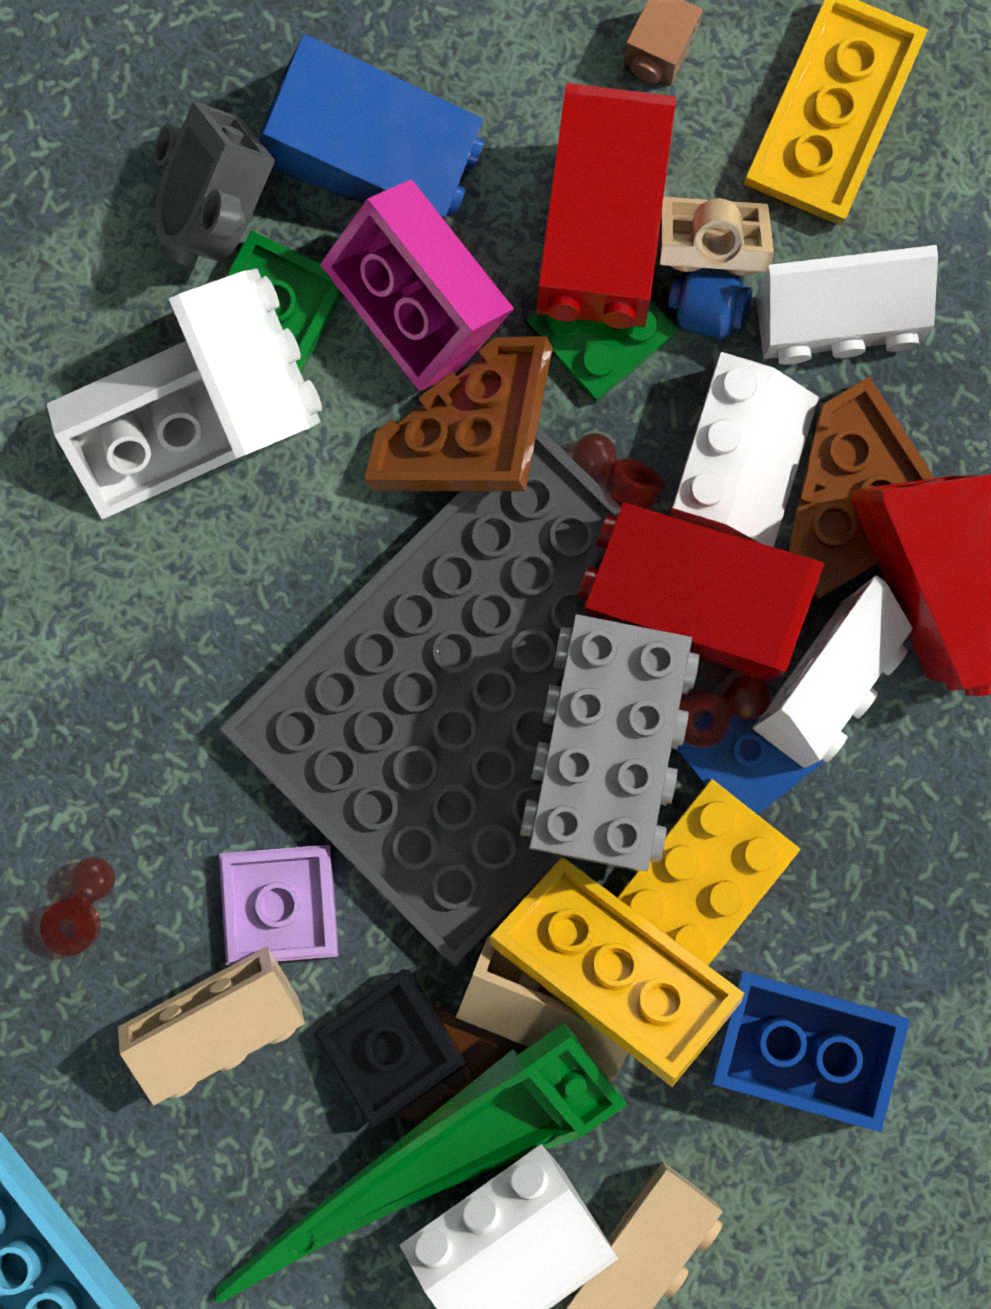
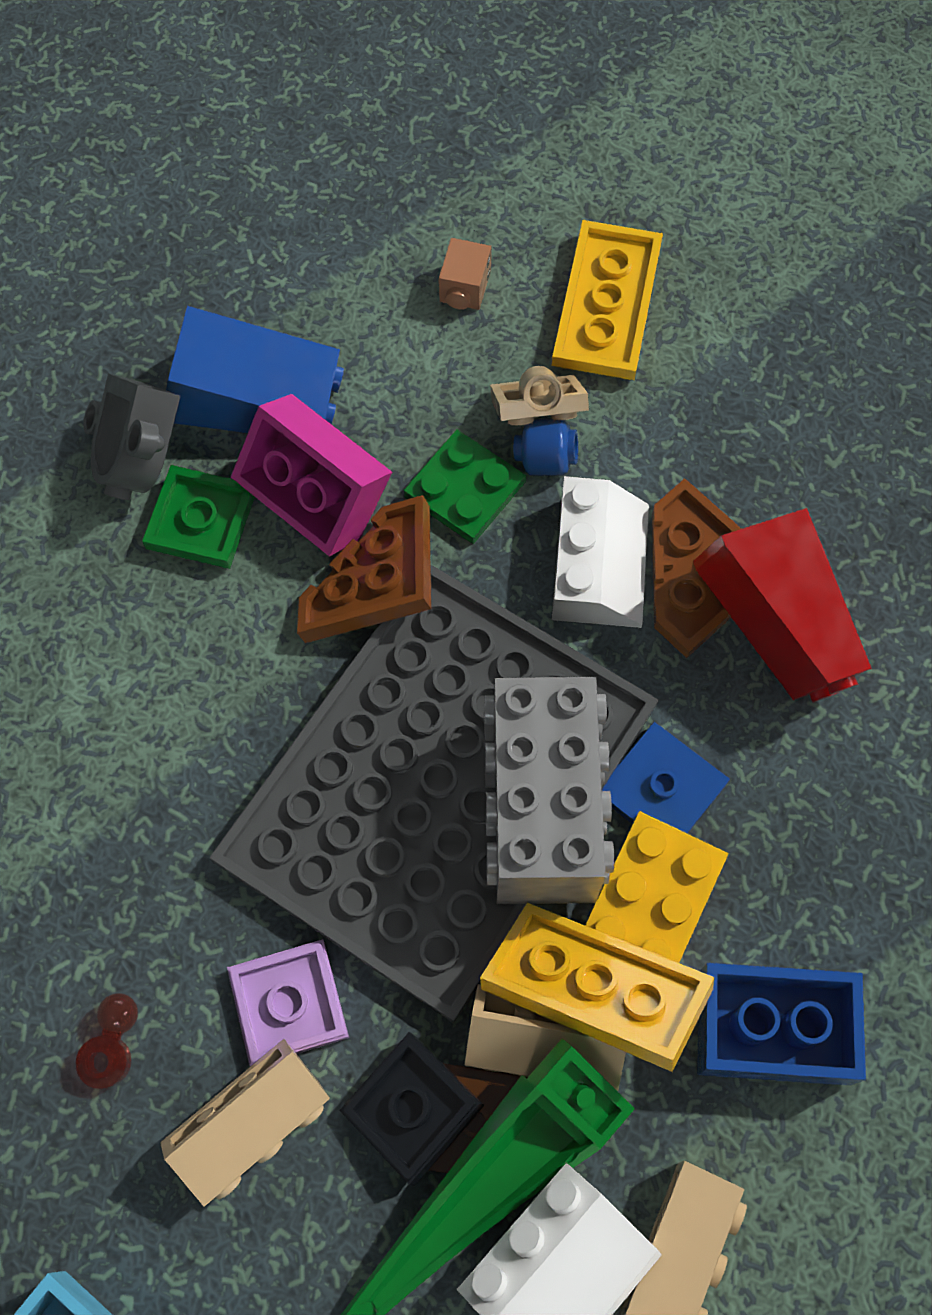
camera: 15 degrees left, 15 degrees down
white slope [47,341,236,520] -> none
white slope [169,269,322,459] -> none
red slope [536,83,677,329] -> none
clear red plate [573,433,664,509] -> none
red slope [577,502,824,683] -> none
clear red plate [679,675,772,748] -> none
white slope [751,575,913,768] -> none
white slope [755,245,938,364] -> none

